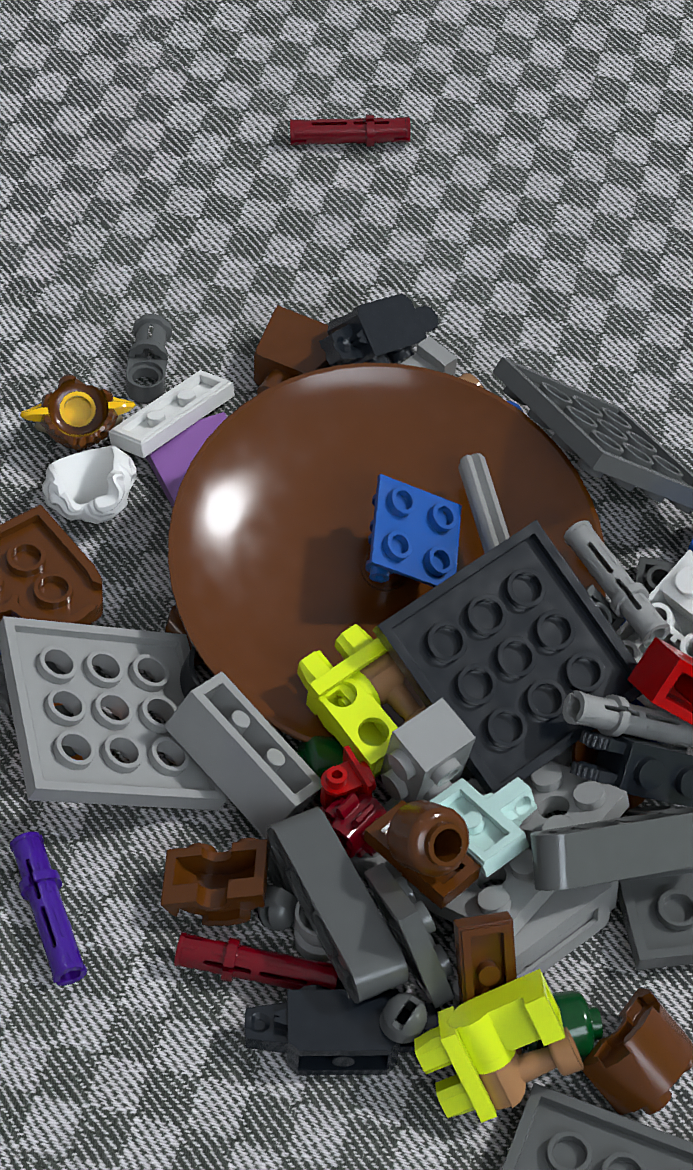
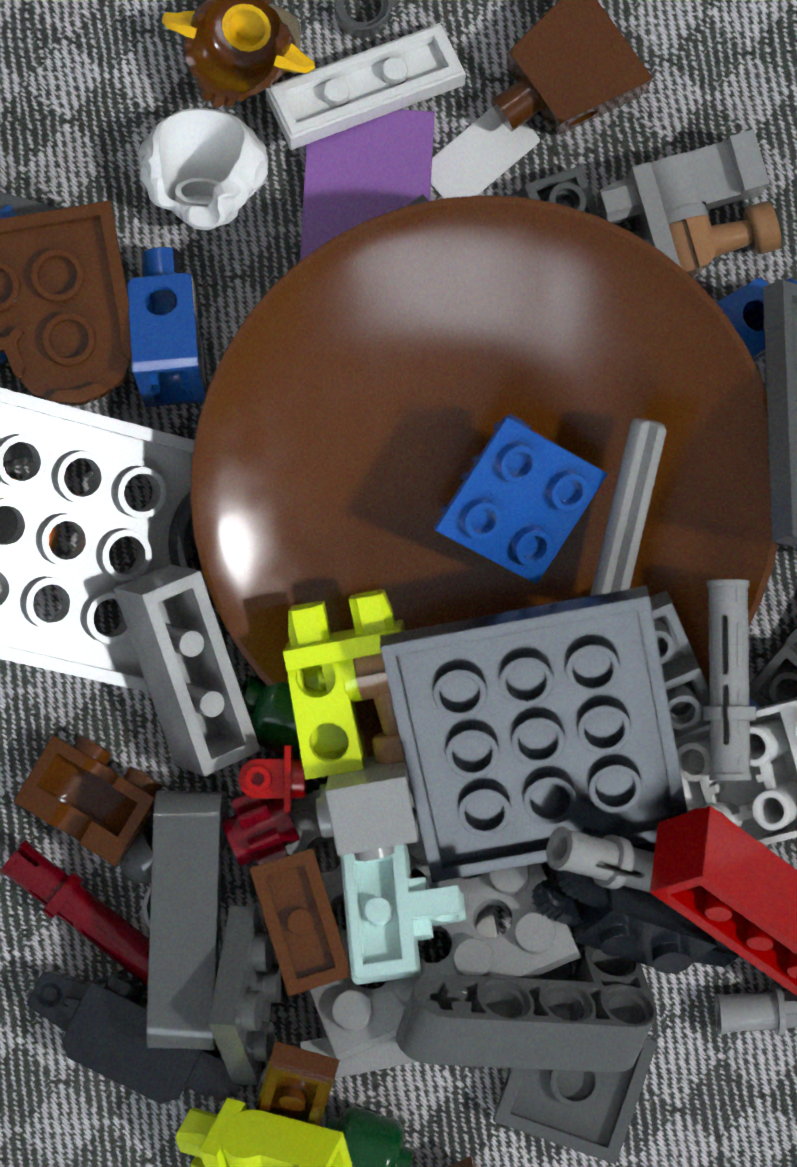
camera: 25 degrees right, 35 degrees up
black hinge [319,293,439,366] -> none
dark grey hinge [379,993,427,1044] -> none
reddish brown head [387,799,469,877] -> none
none -> blue torso [127,247,207,408]

